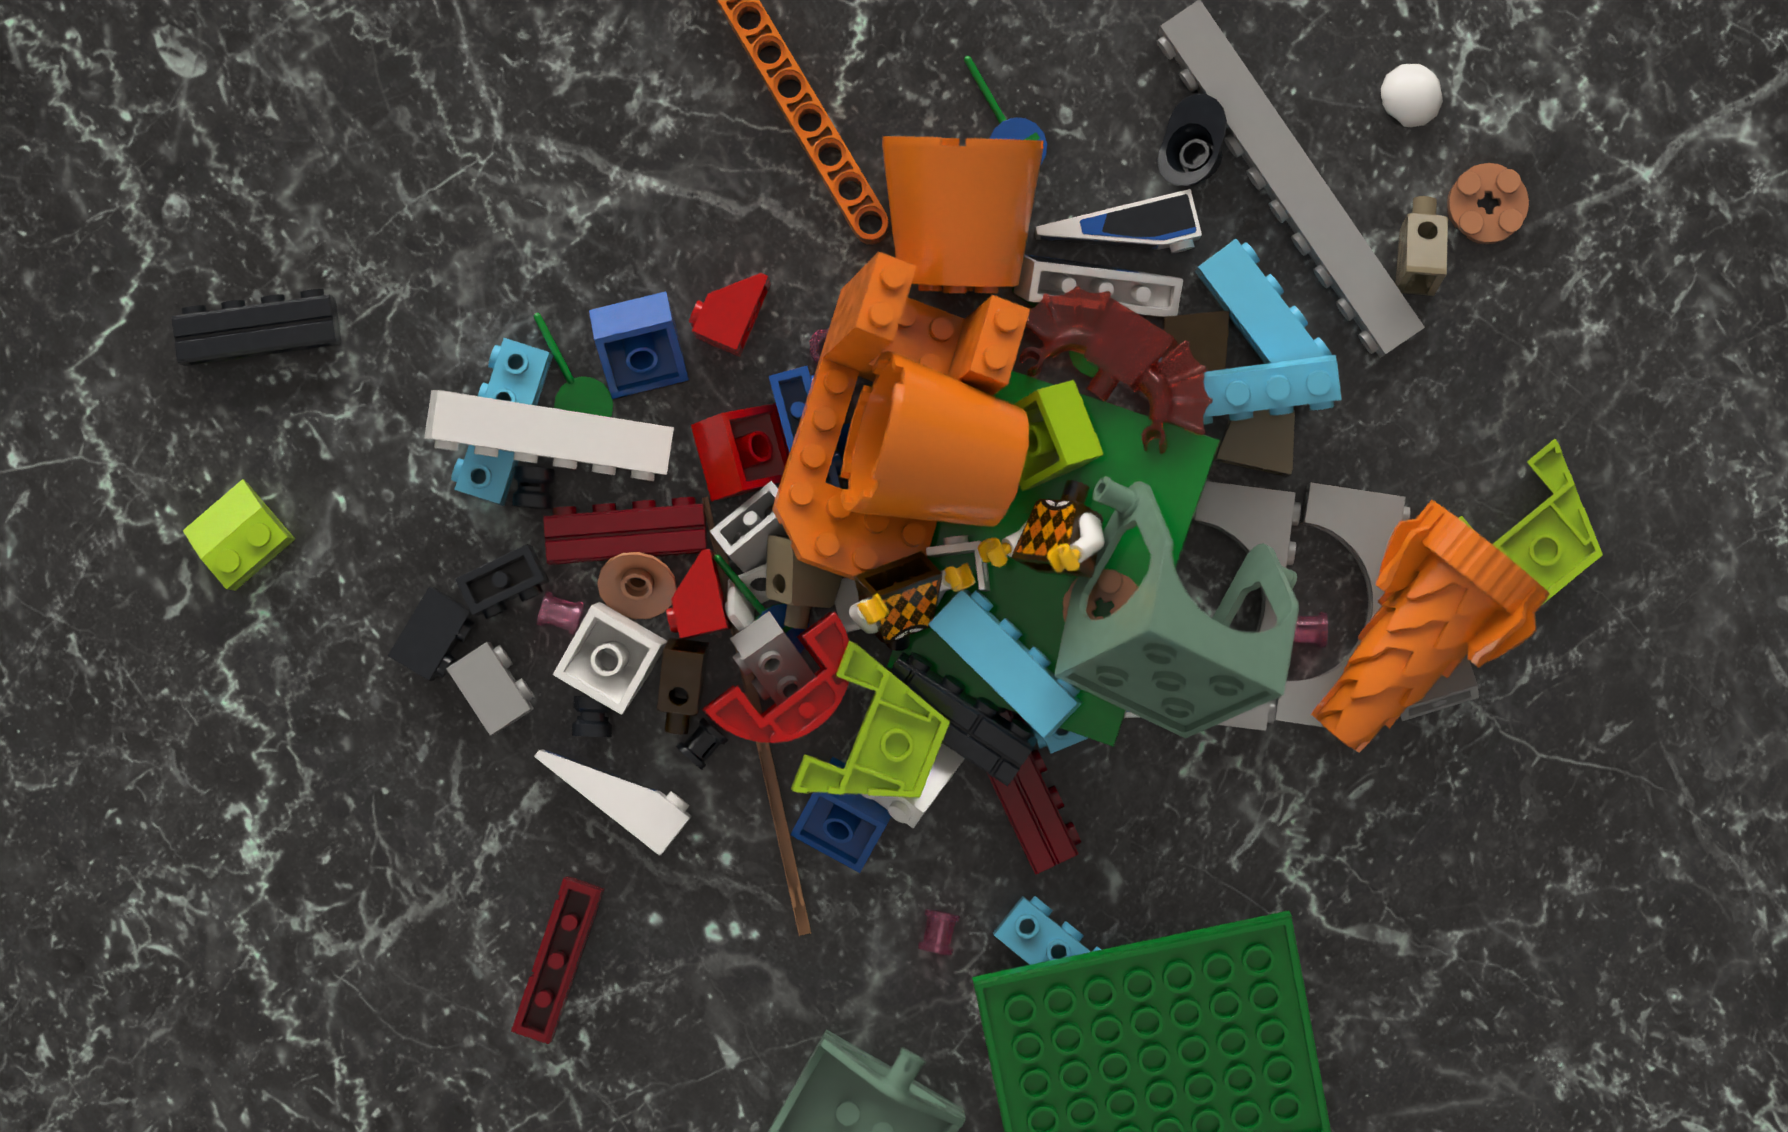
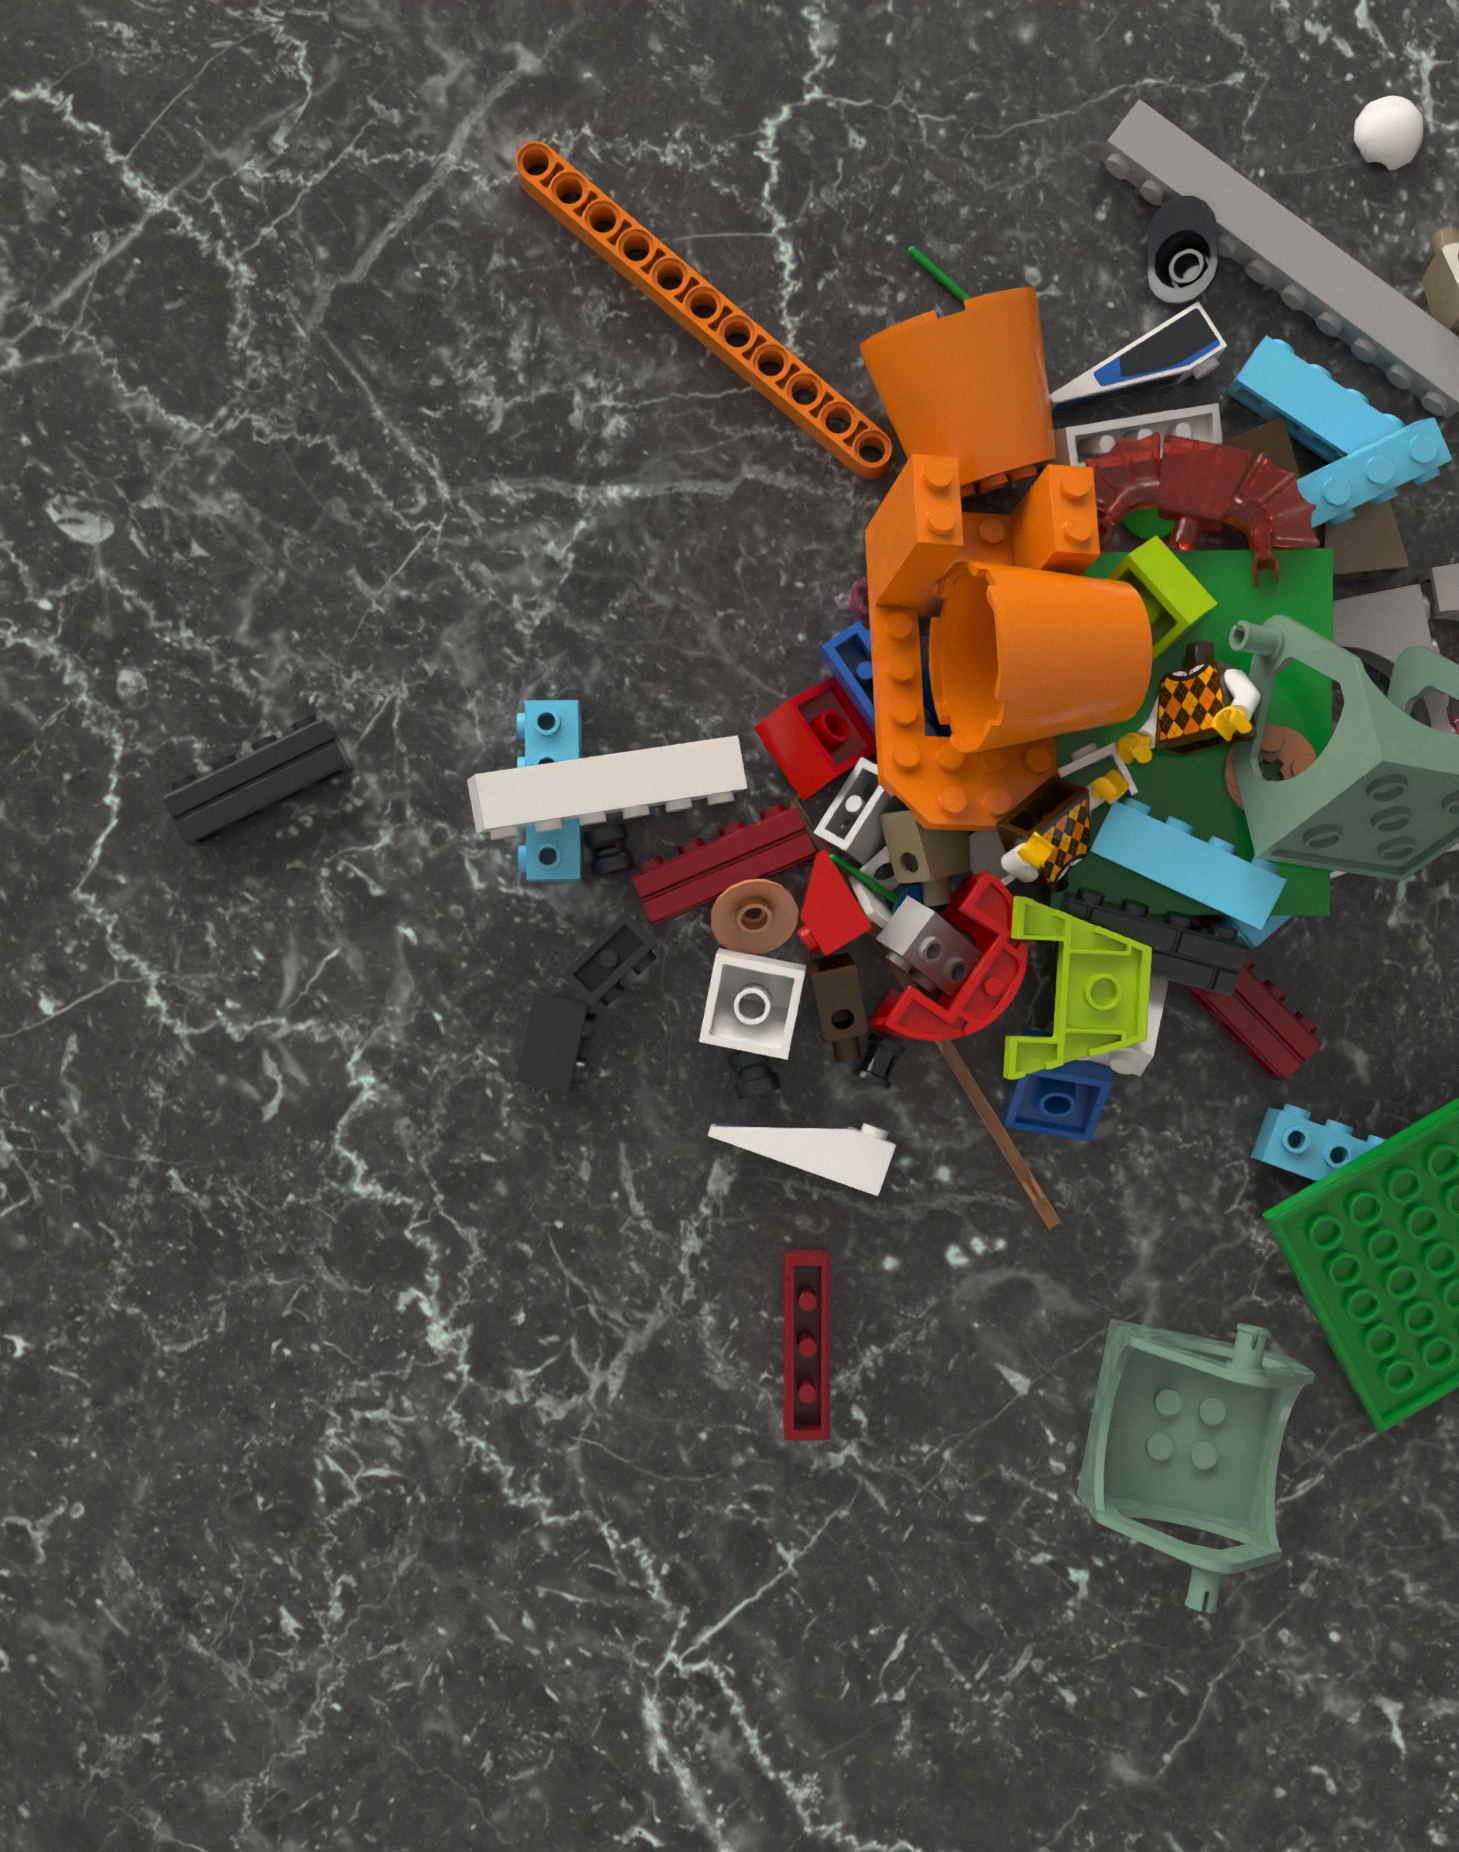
camera: 25 degrees left, 0 degrees up
lime slope [183,479,295,591] -> none
light grey brick [446,642,535,736] -> none
green piece [534,313,614,417] -> none
clear pink bush [537,591,585,635] -> none
blue slope [589,291,689,399] -> none
red slope [689,273,771,357] -> none
clear pink bush [918,909,960,955] -> none

